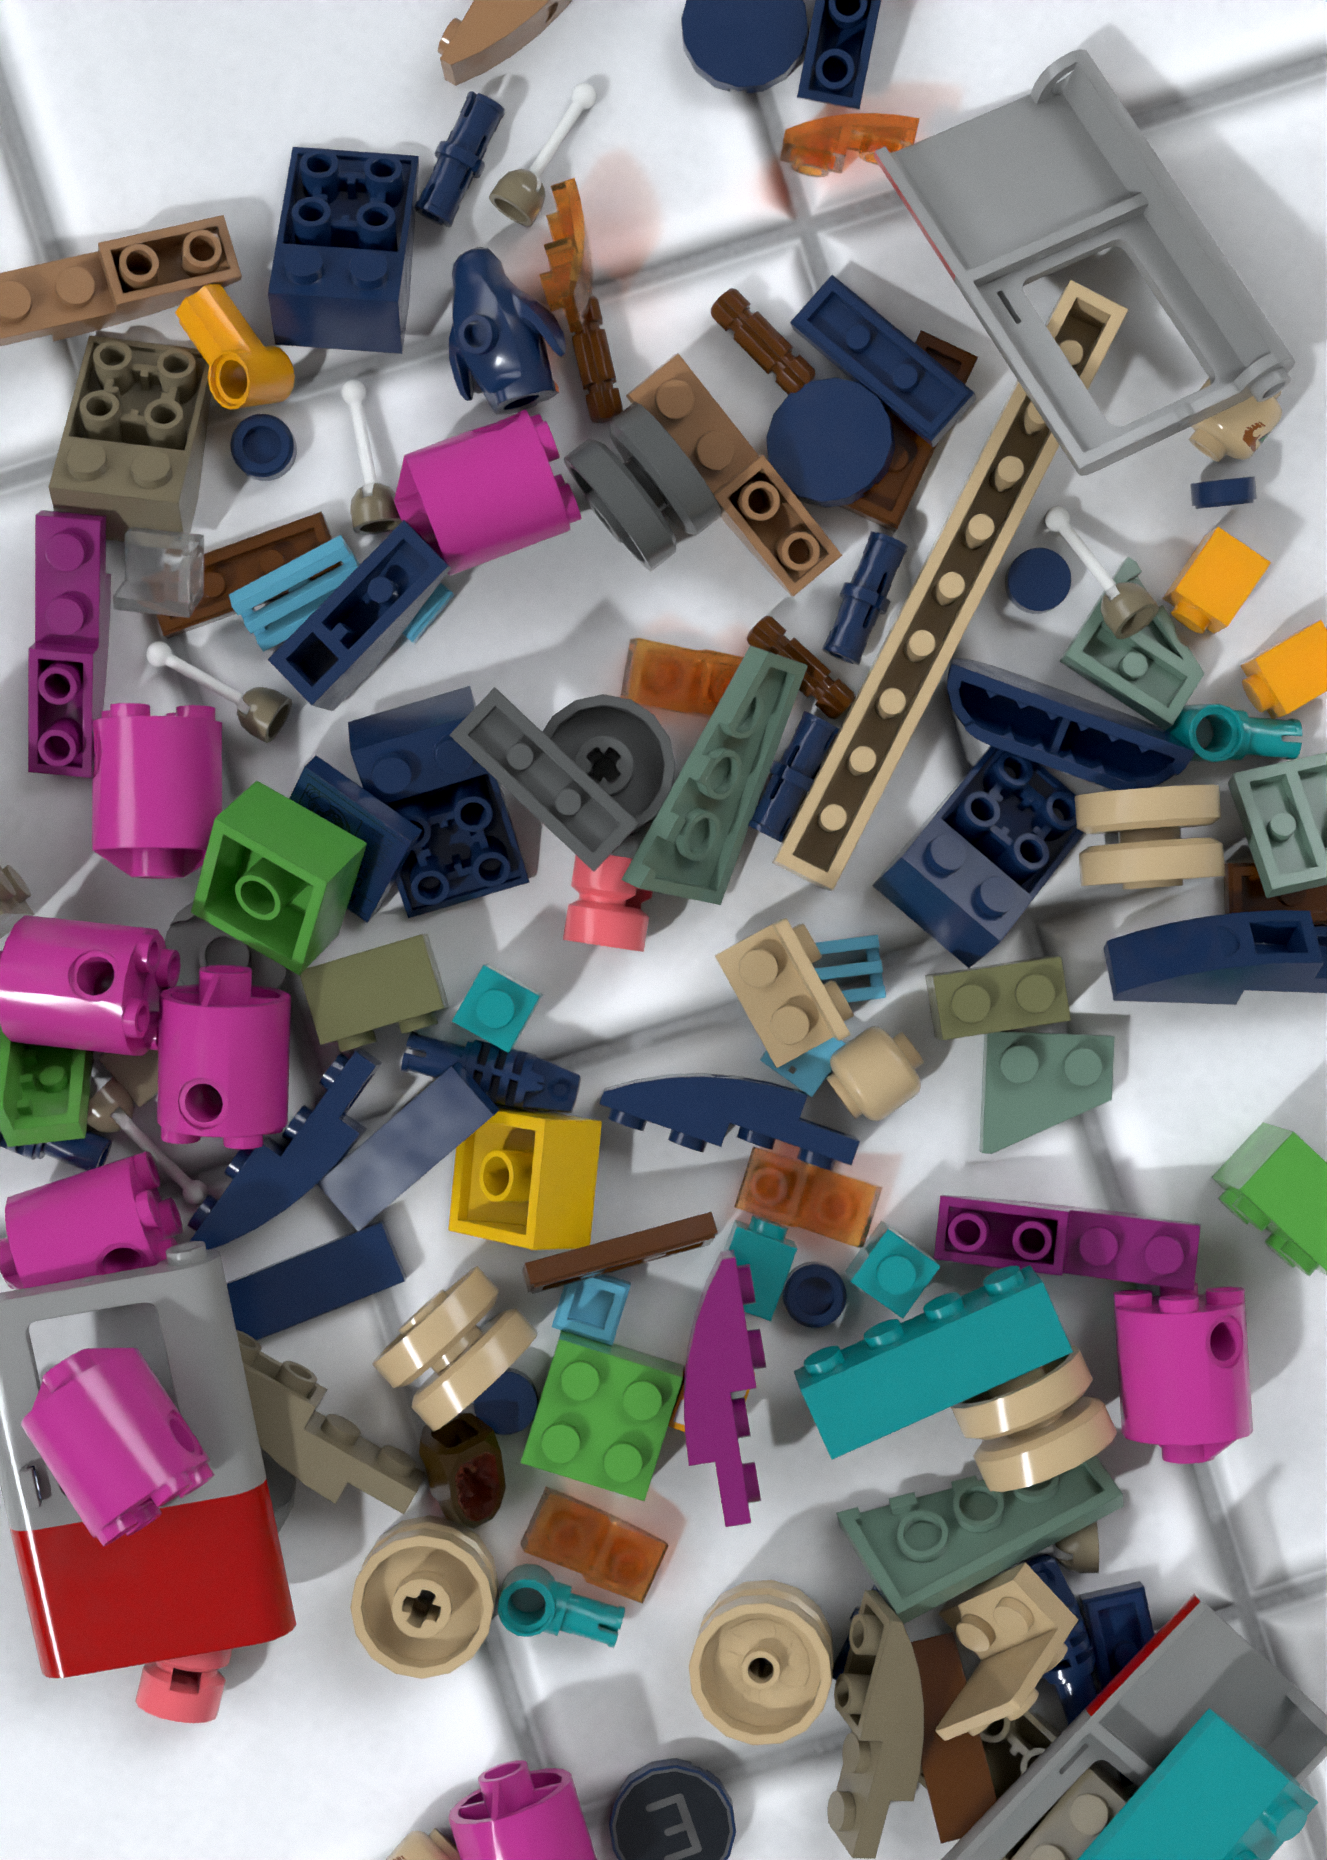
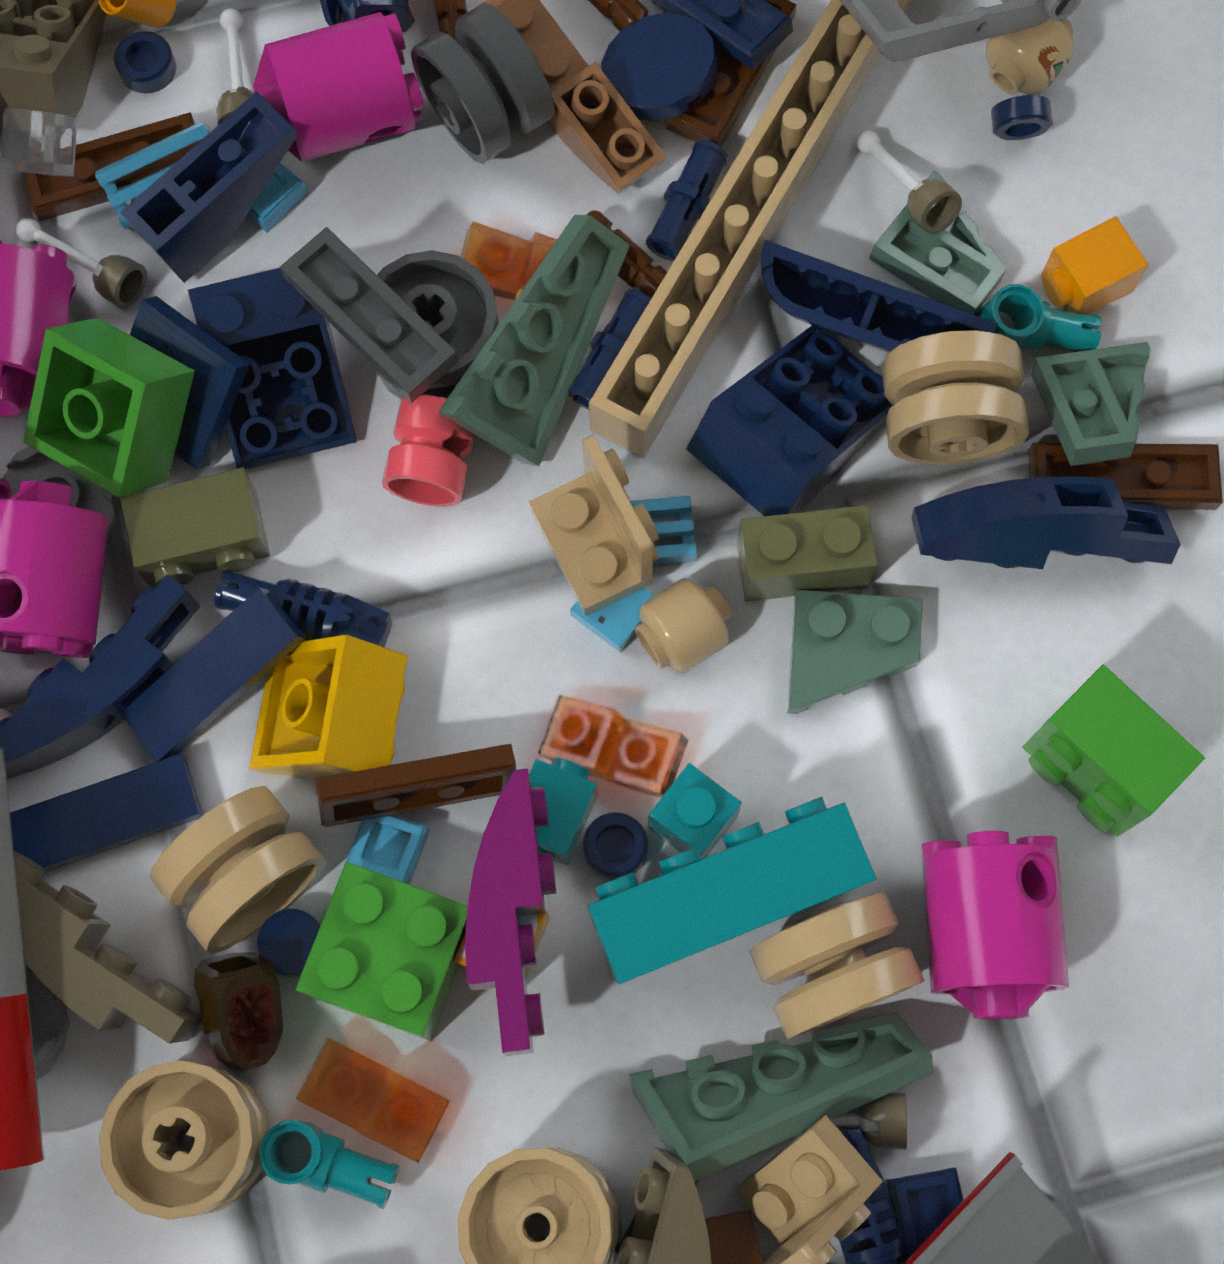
camera: 10 degrees right, 15 degrees down
teal brick [452,964,543,1053] -> none
dark blue slope [599,1073,860,1171] -> none
magenta slope [934,1195,1201,1290] -> none
dark blue tile [1005,548,1071,614] -> none
light orange brick [1162,527,1271,634] -> none

